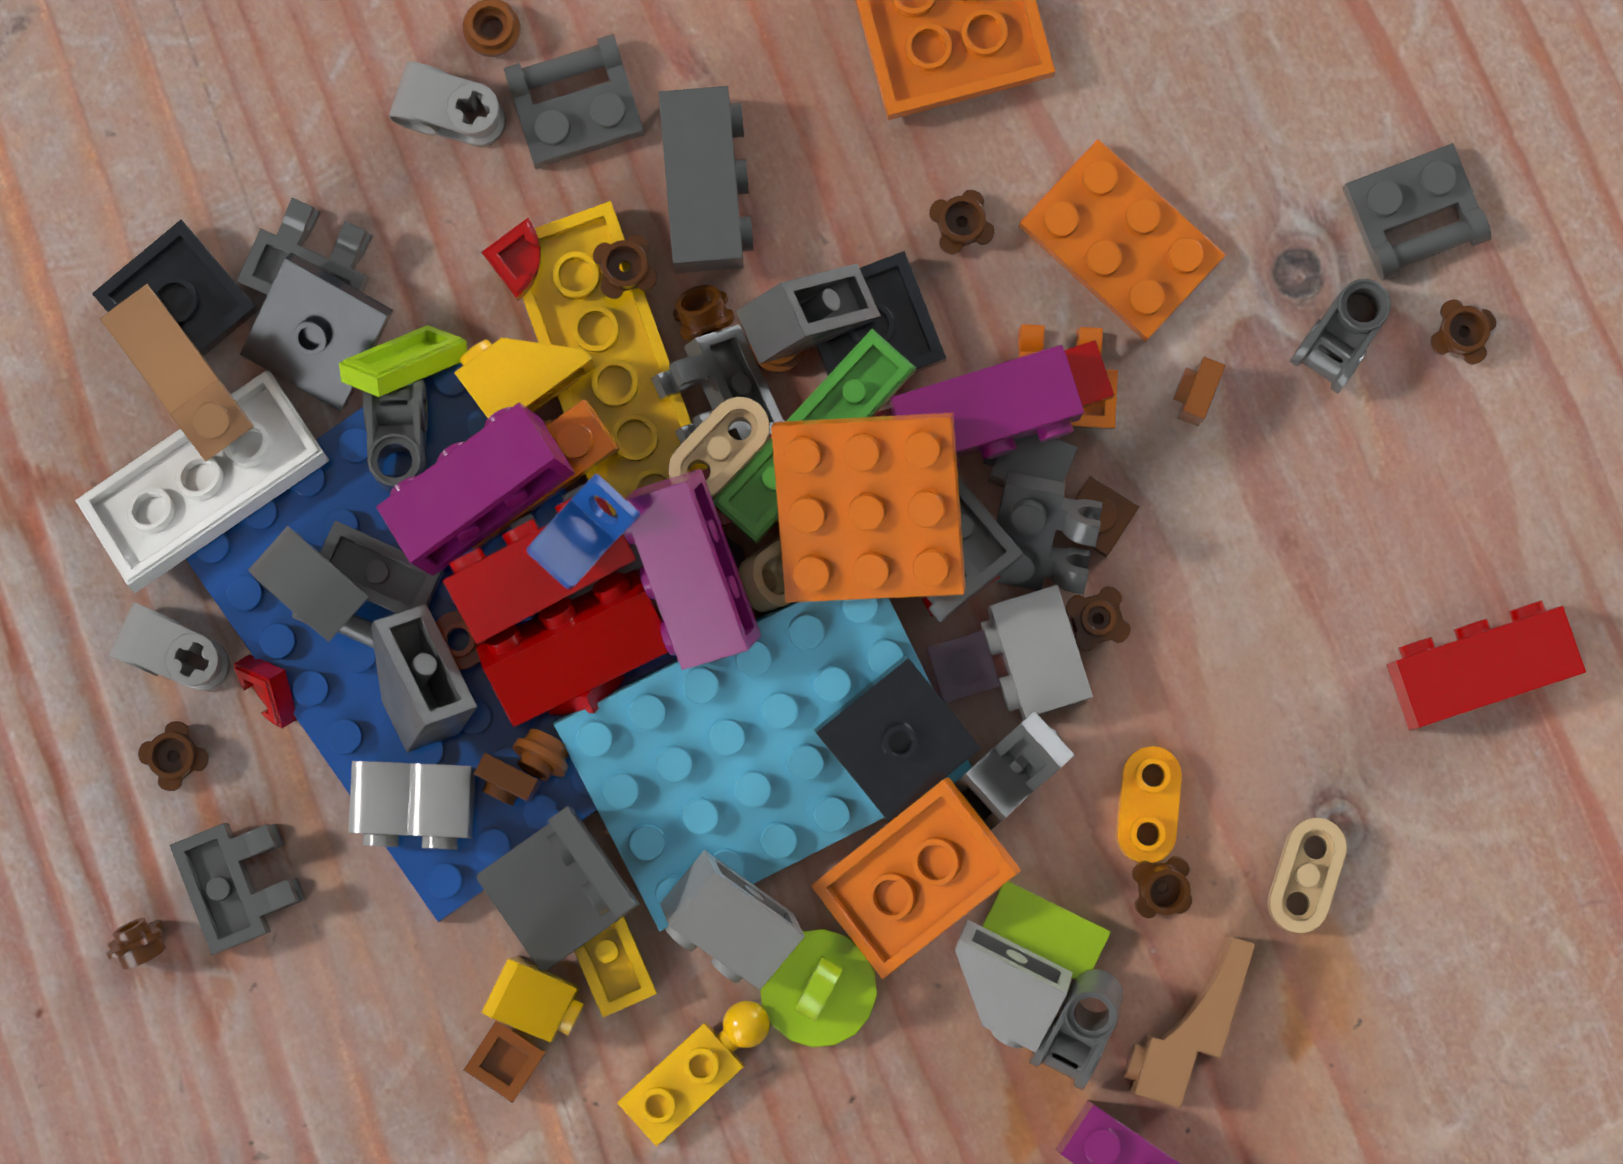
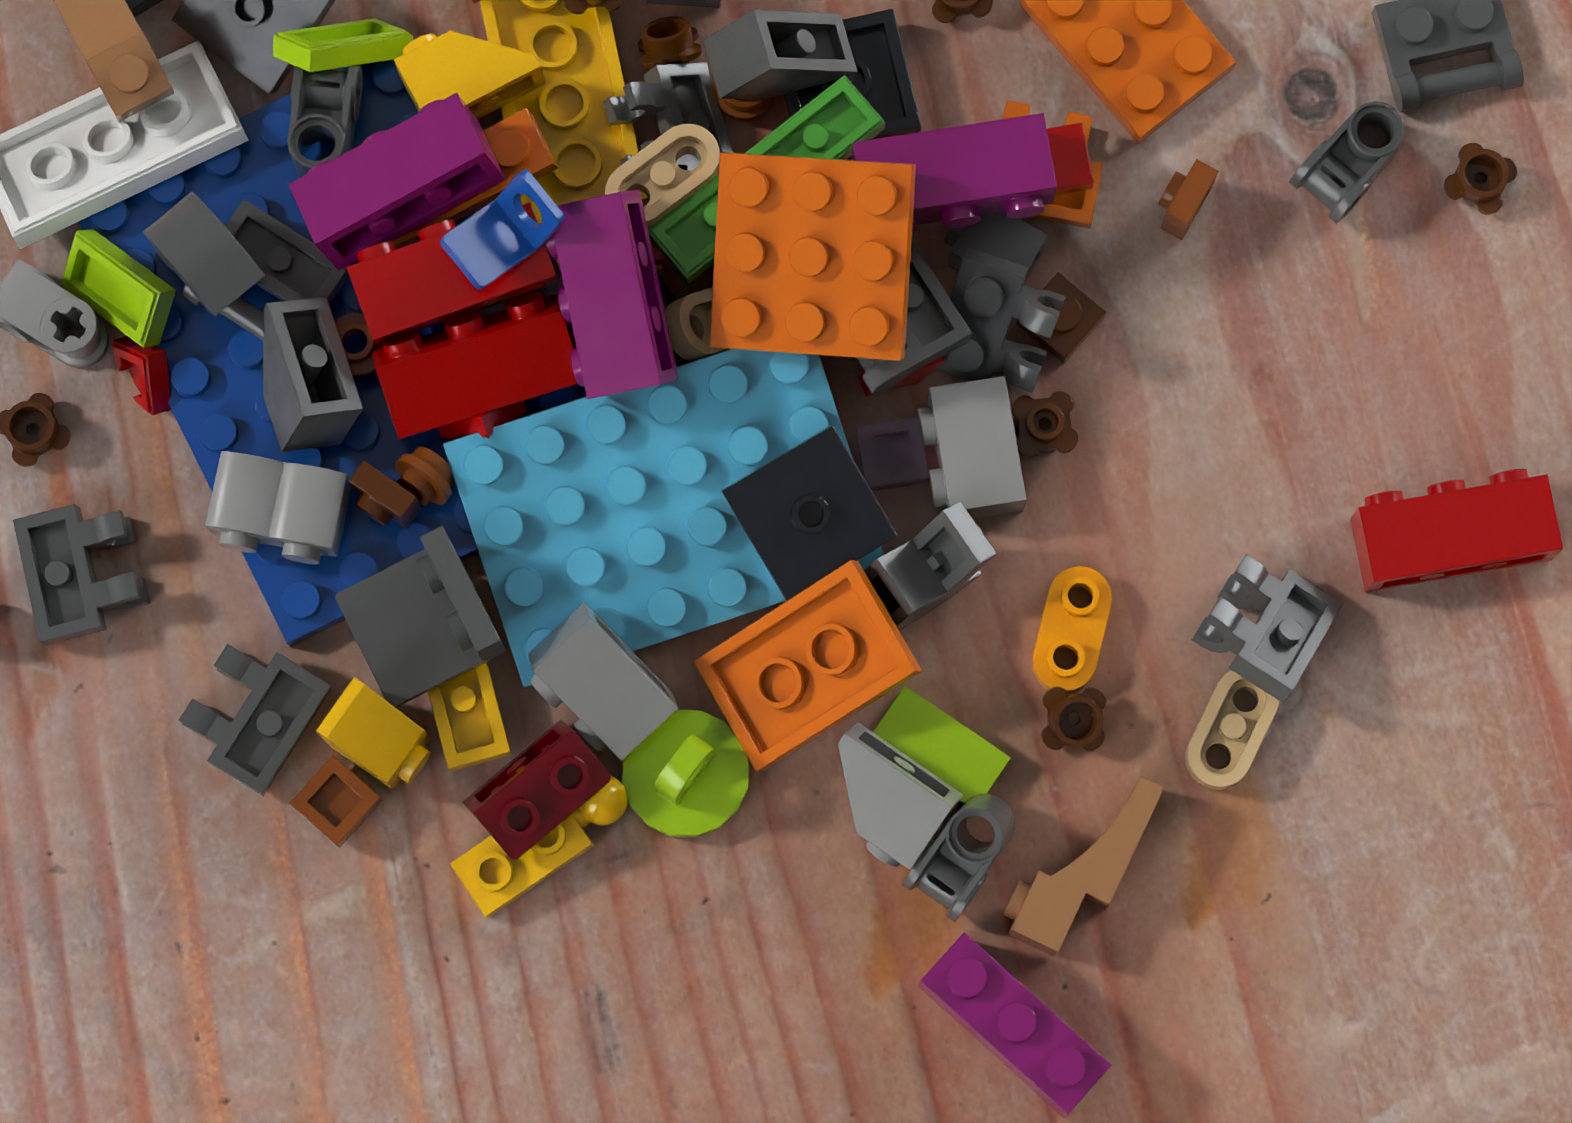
camera: 10 degrees right, 5 degrees down
none -> lime tile [60,229,176,348]
none -> dark grey plate [179,644,332,797]
none -> dark red bracket [462,720,611,860]
none -> dark grey plate [1191,554,1343,703]

